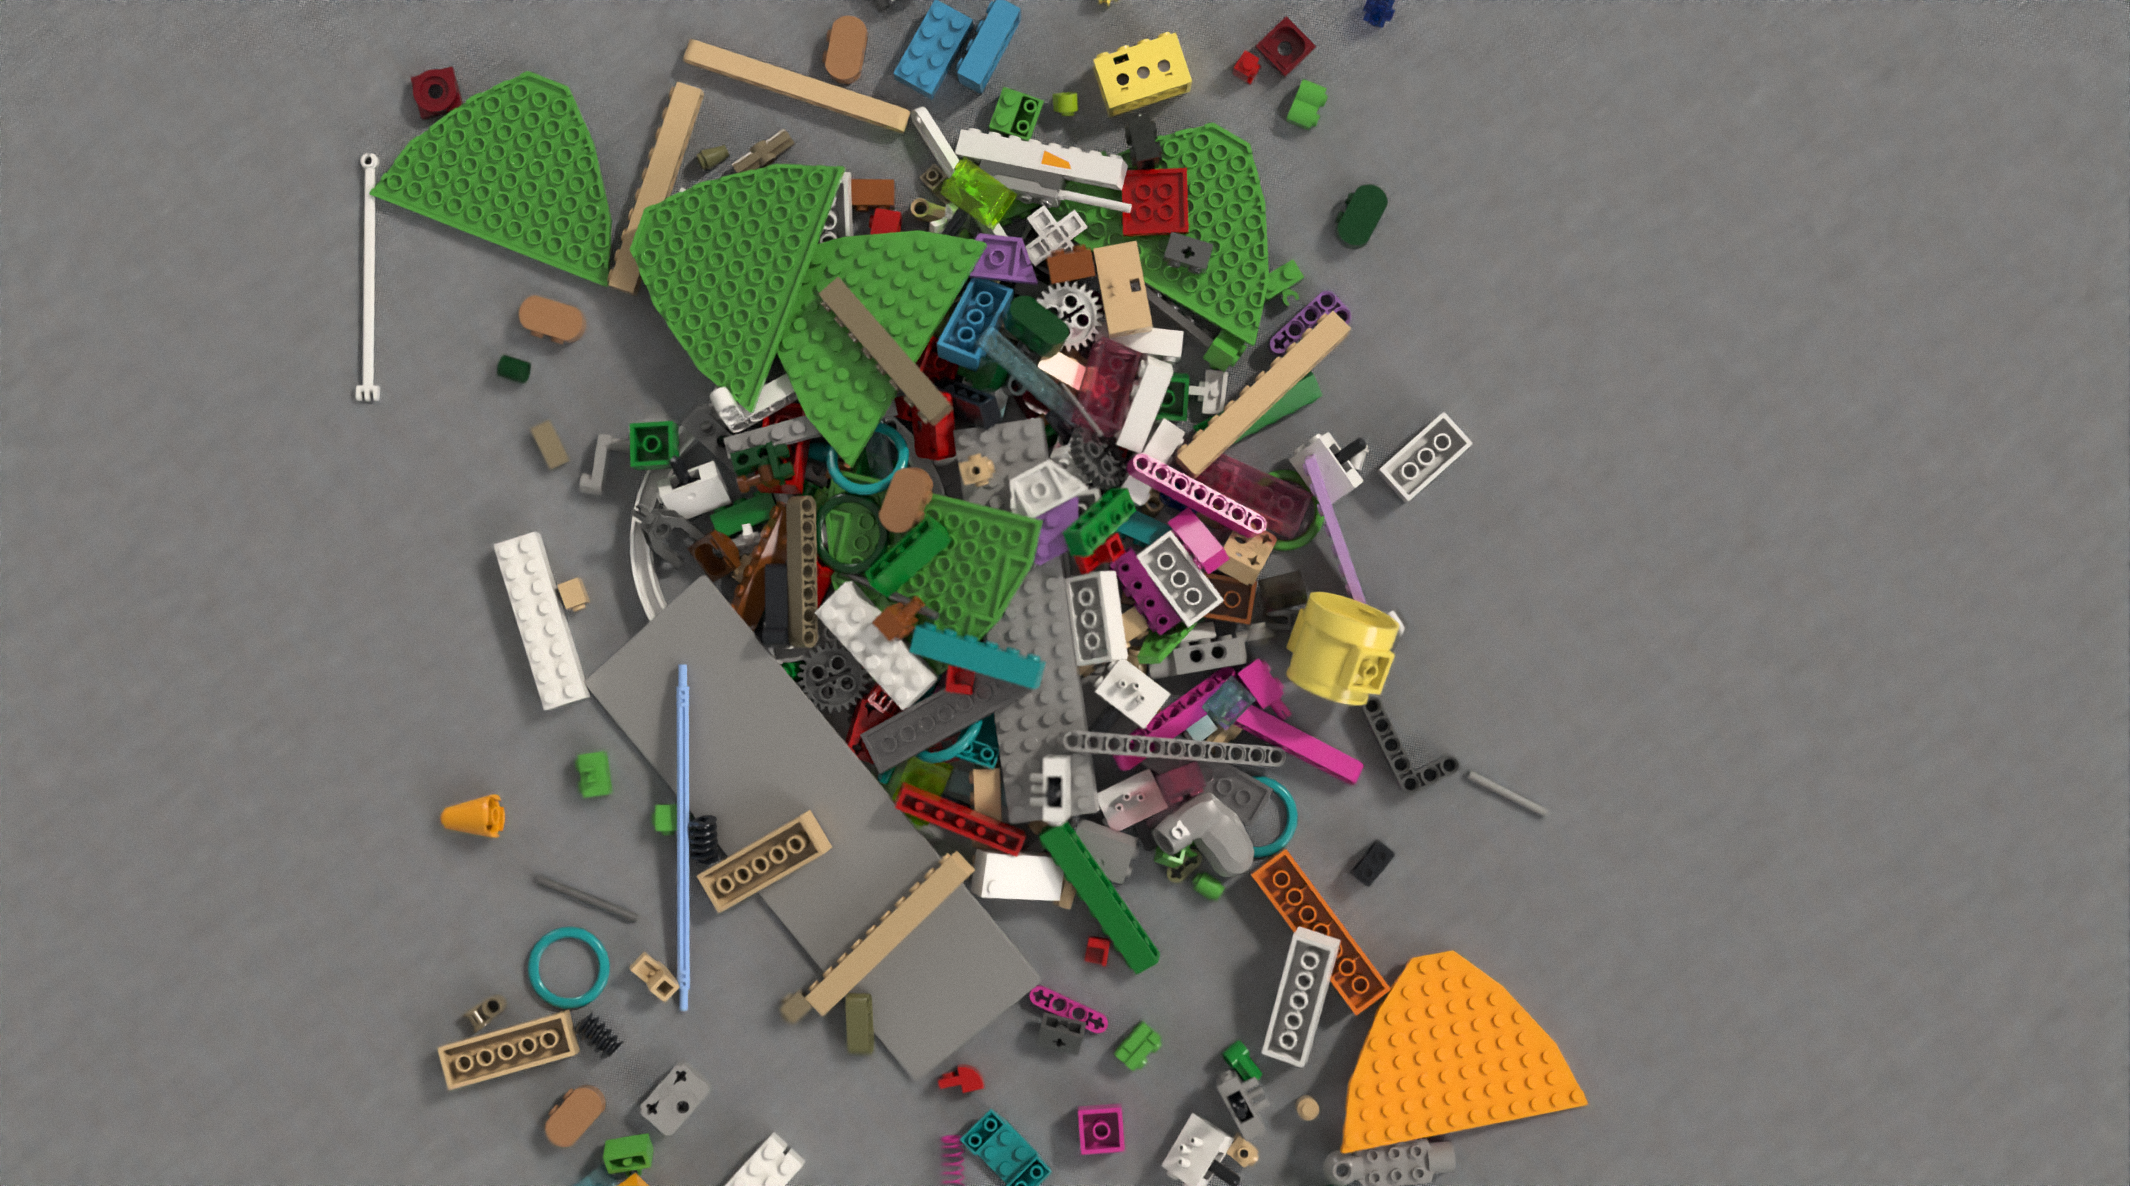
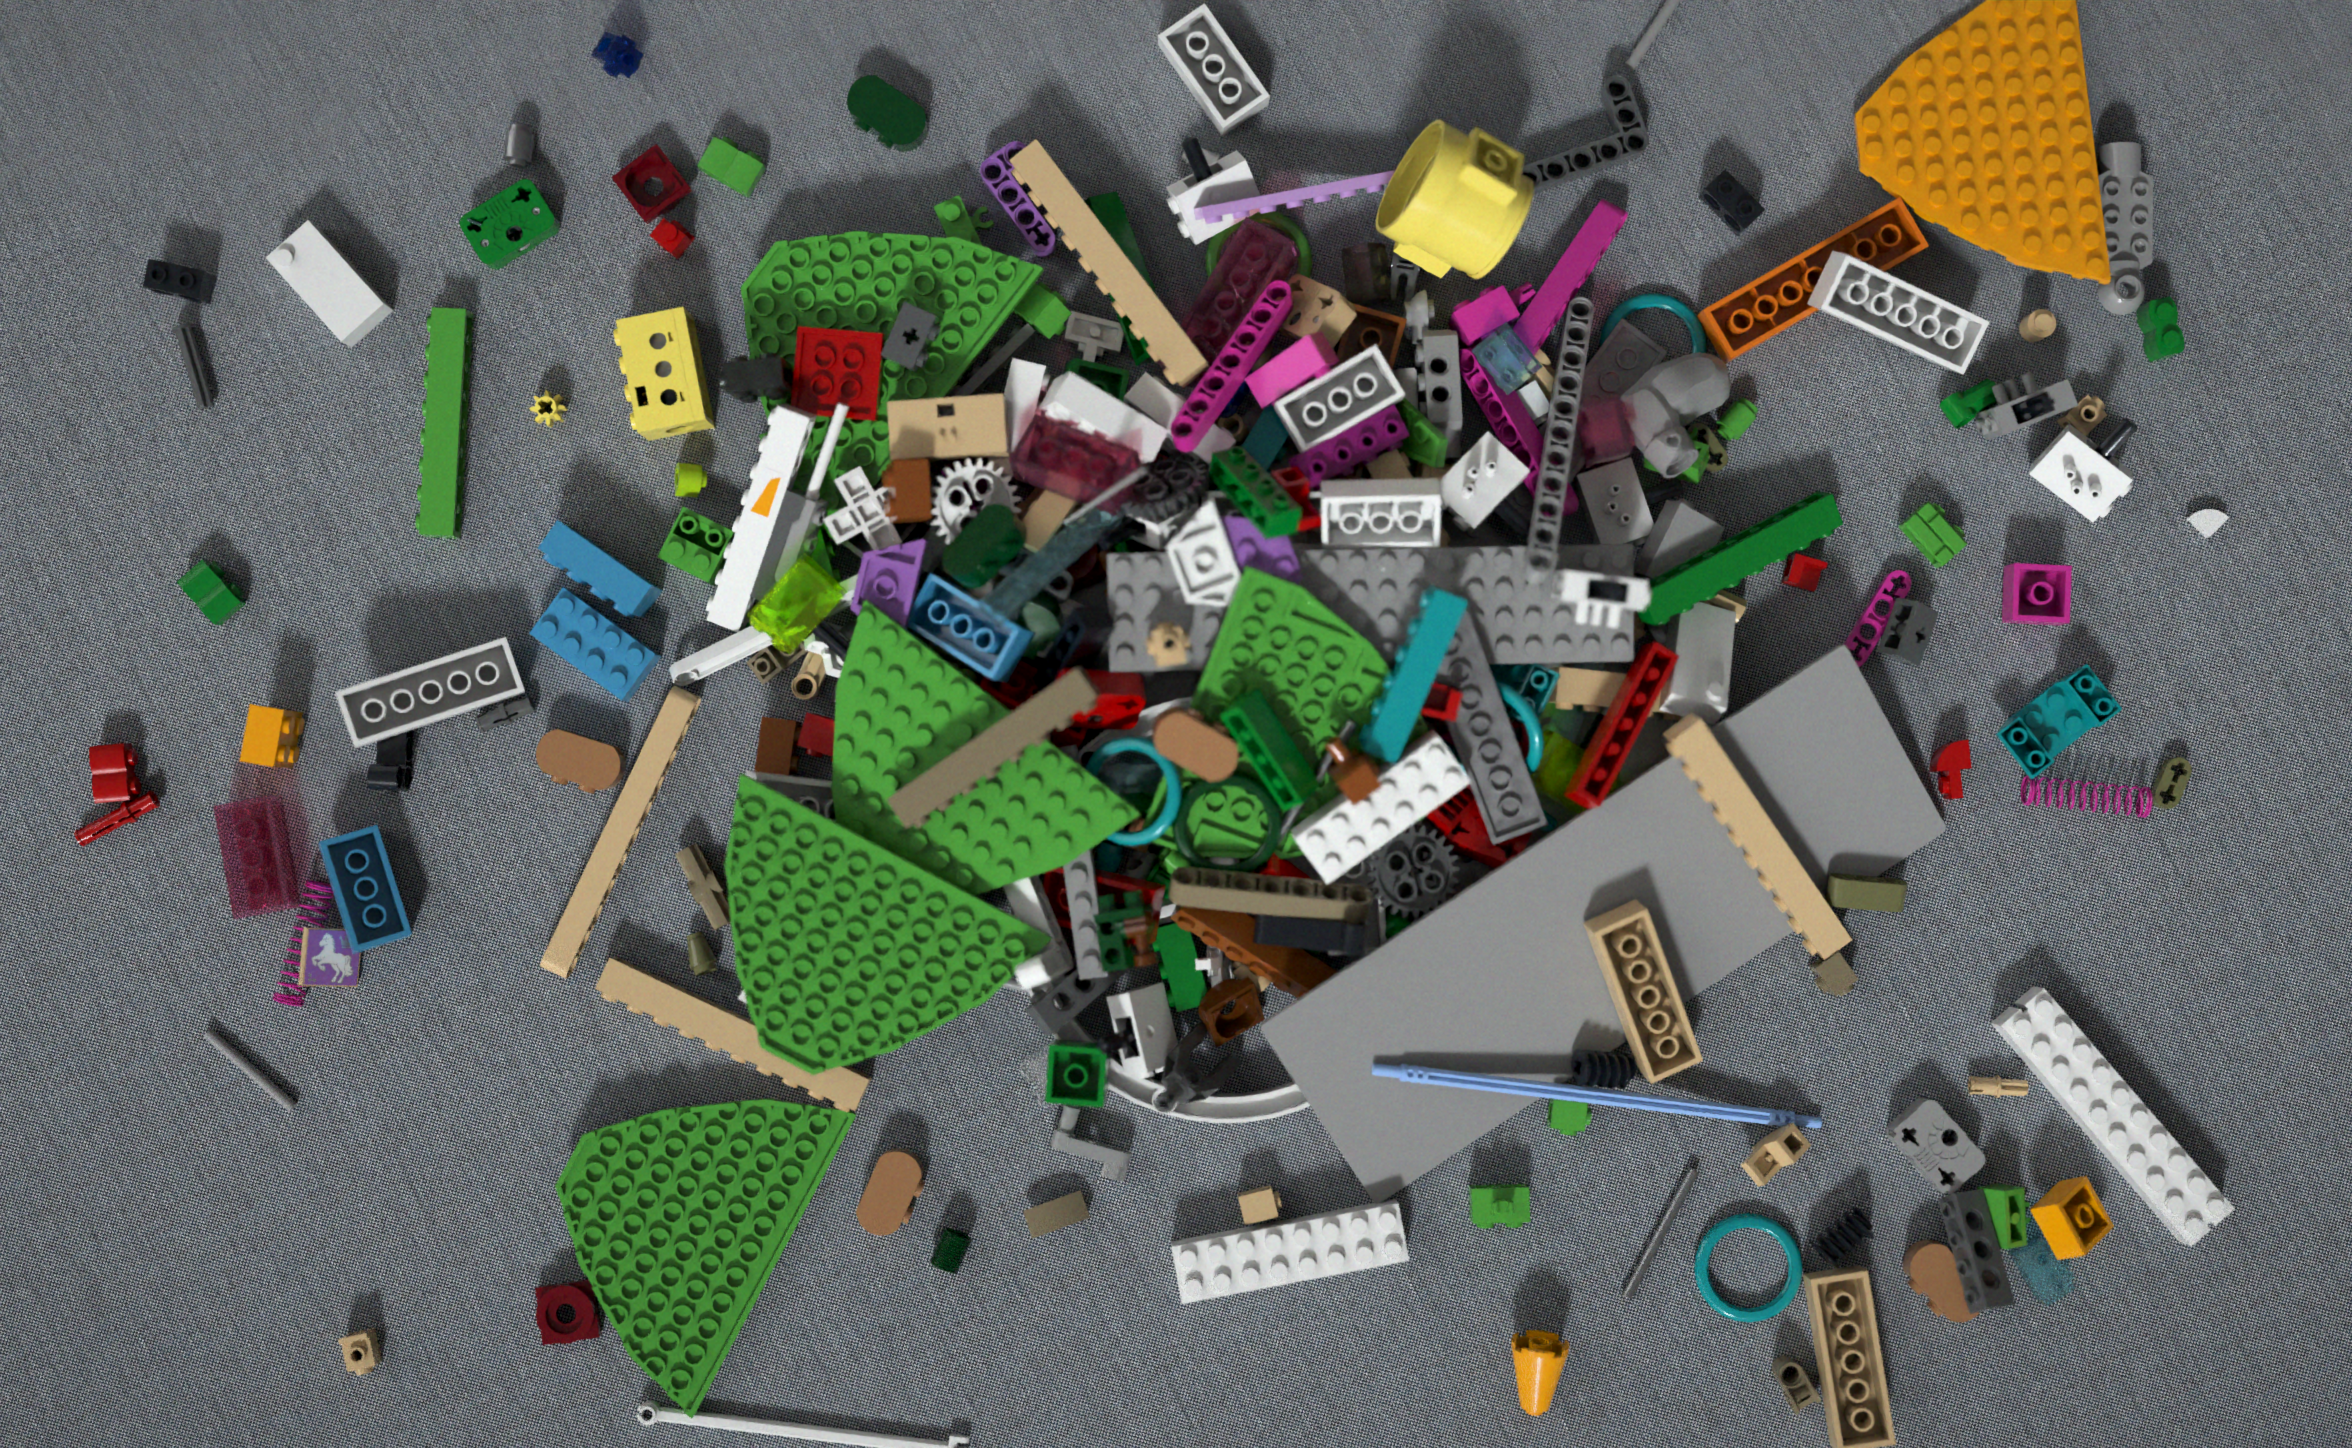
camera: 85 degrees left, 0 degrees up
none -> dark grey brick [1938,1189,2015,1314]
none -> tan axle [1968,1075,2028,1098]

